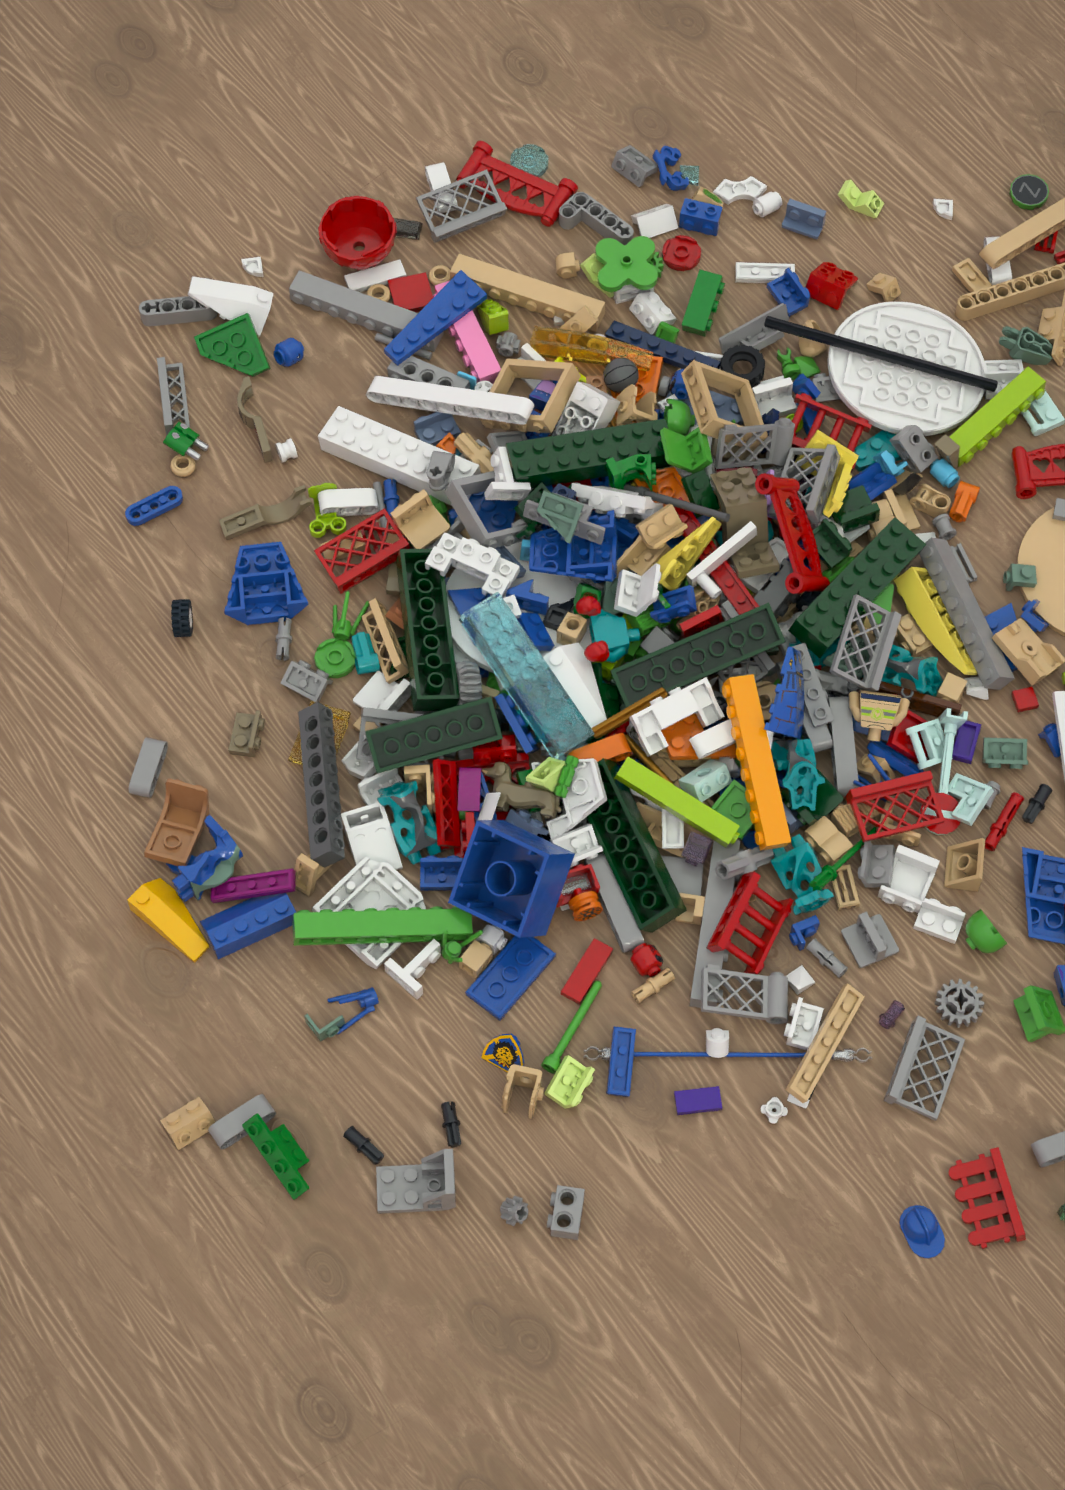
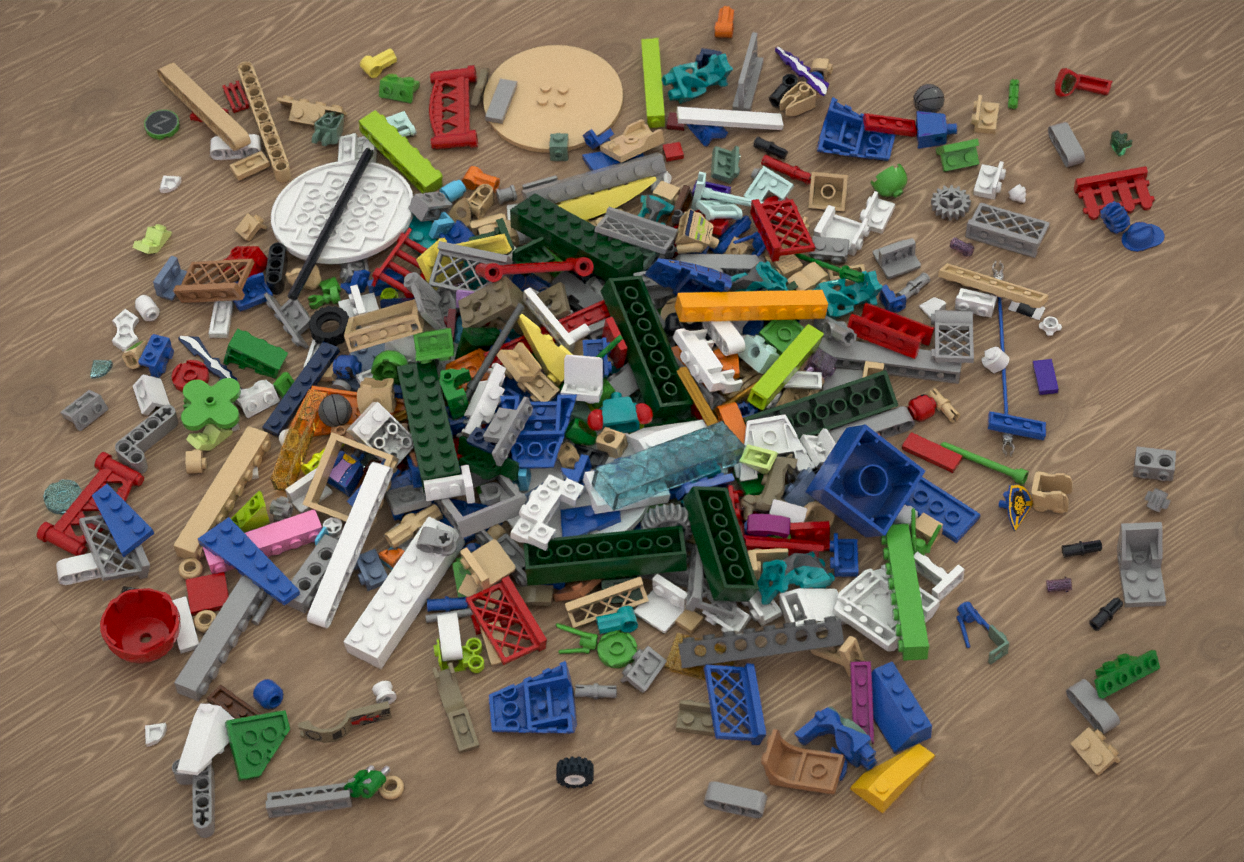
camera: 85 degrees left, 10 degrees down
blue plate [125,486,183,526] -> none
sand green wing [537,490,584,544] -> none
yellowish green bracket [544,1055,595,1109] -> none
bright green axle [554,755,579,798] -> none
tan plate [556,305,599,347] -> none
blue helmet [652,146,689,191] -> none
dark tan slope [935,435,960,469] -> none
none -> blue wing [92,484,155,557]
none -> medium nougat fence [173,259,255,303]
none -> dark blue sword [178,336,242,390]
none -> reddish brown tile [207,684,261,719]
none -> black beam [265,242,288,295]
none -> tan bracket [557,440,580,469]
none -> blue fence [704,663,767,745]
none -> white bracket [973,161,1006,200]
none -> white plate [1008,184,1026,203]
none -> clear purple pin [1046,576,1072,593]
none -> blue gear [1100,201,1130,234]

